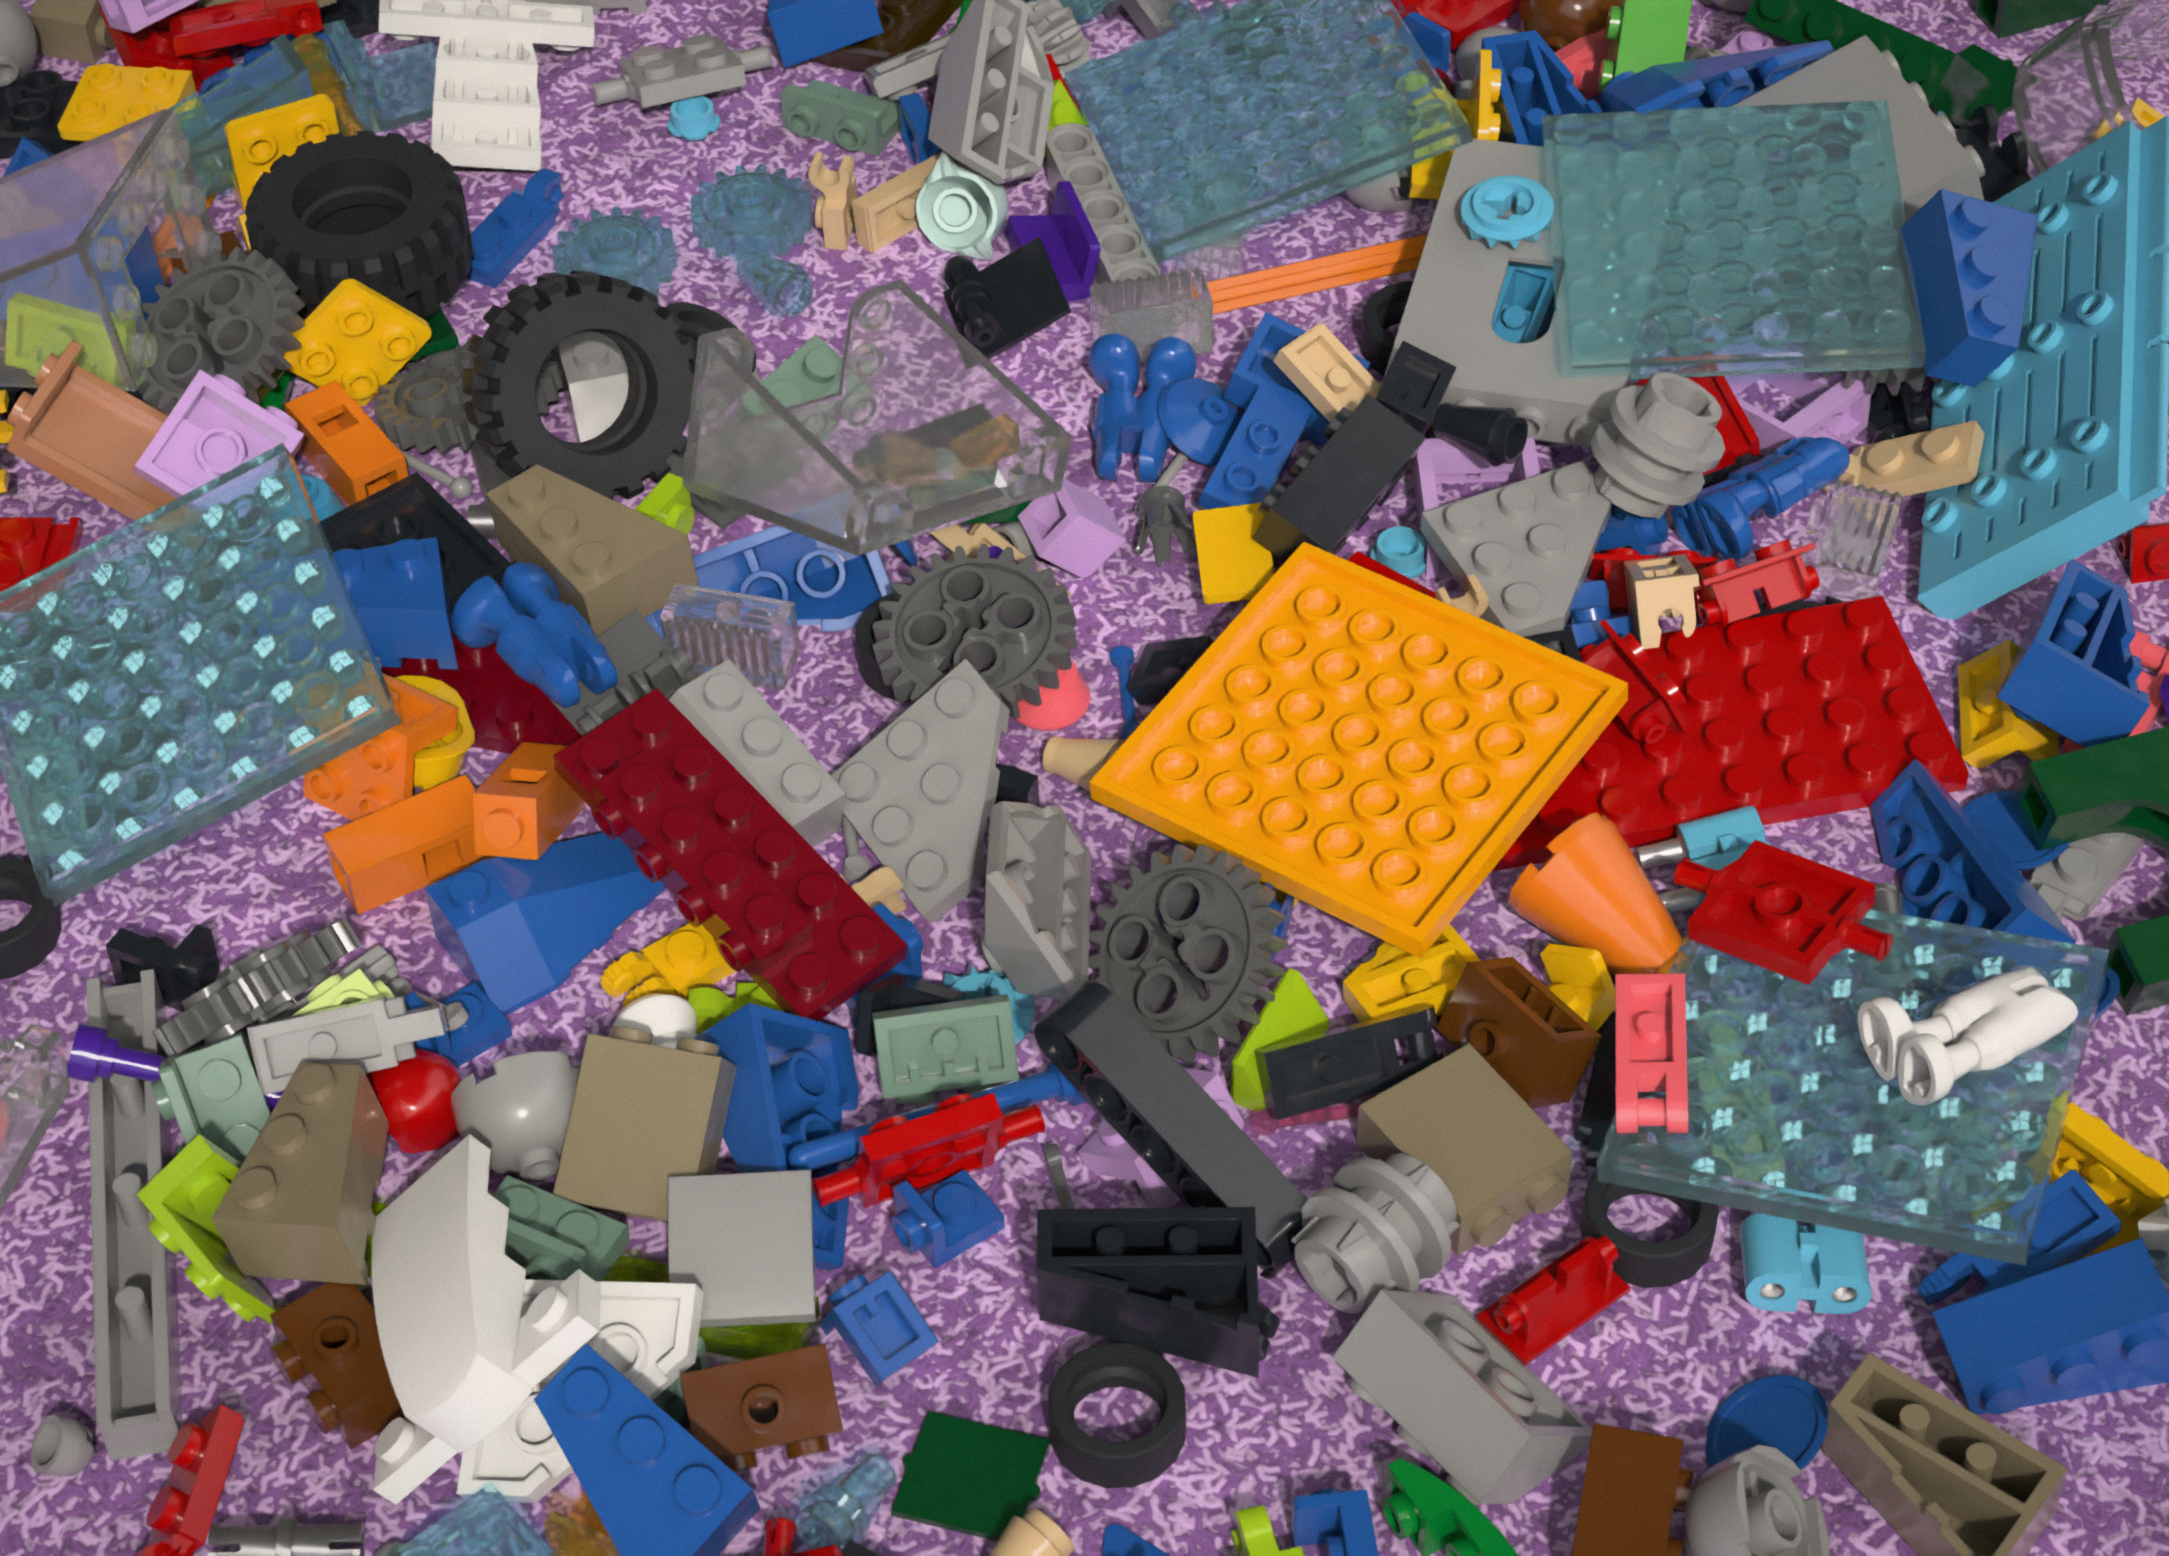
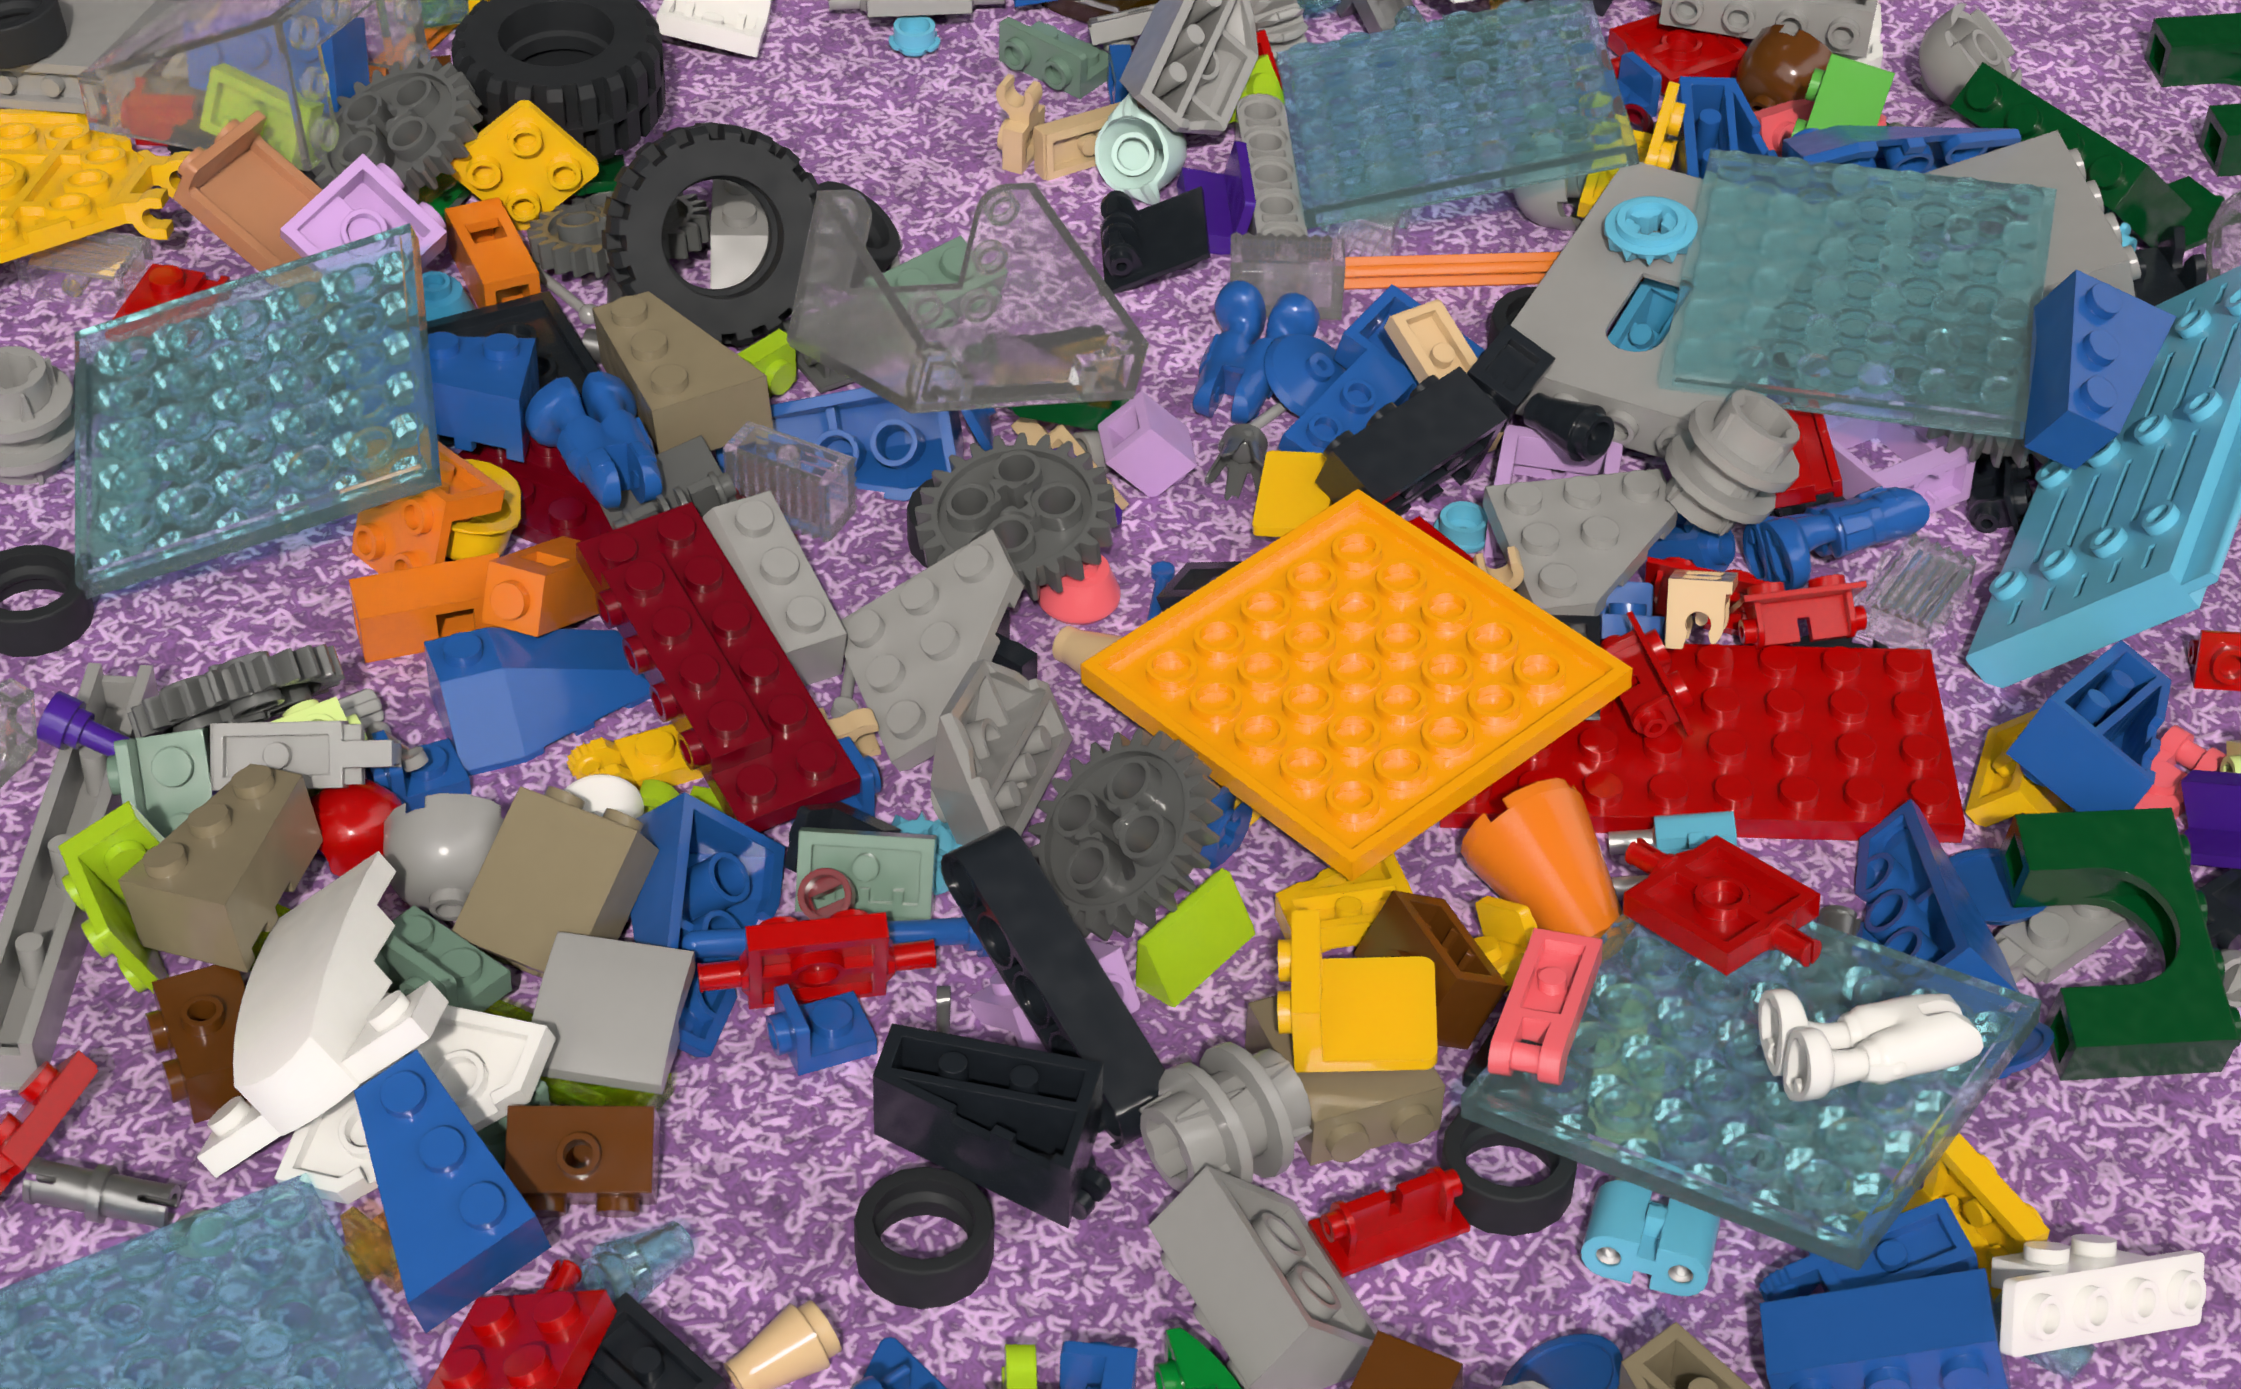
camera: 10 degrees right, 5 degrees down
black bracket [105,924,220,1012] -> none
blue hinge [466,168,564,288] -> none
clear light blue gear [552,207,677,295] -> none
clear light blue gear [690,164,812,262] -> none
clear light blue cone [737,251,813,317] -> none
blue bracket [819,1271,939,1386] -> none
dark green piece [891,1411,1050,1542] -> none
clear pink hinge [1252,1093,1380,1136] -> none
black plate [1255,1004,1444,1120] -> none
tan hinge [1823,420,1985,505] -> none
none -> dark red hinge [797,868,856,920]
none -> yellow bracket [1277,910,1438,1073]

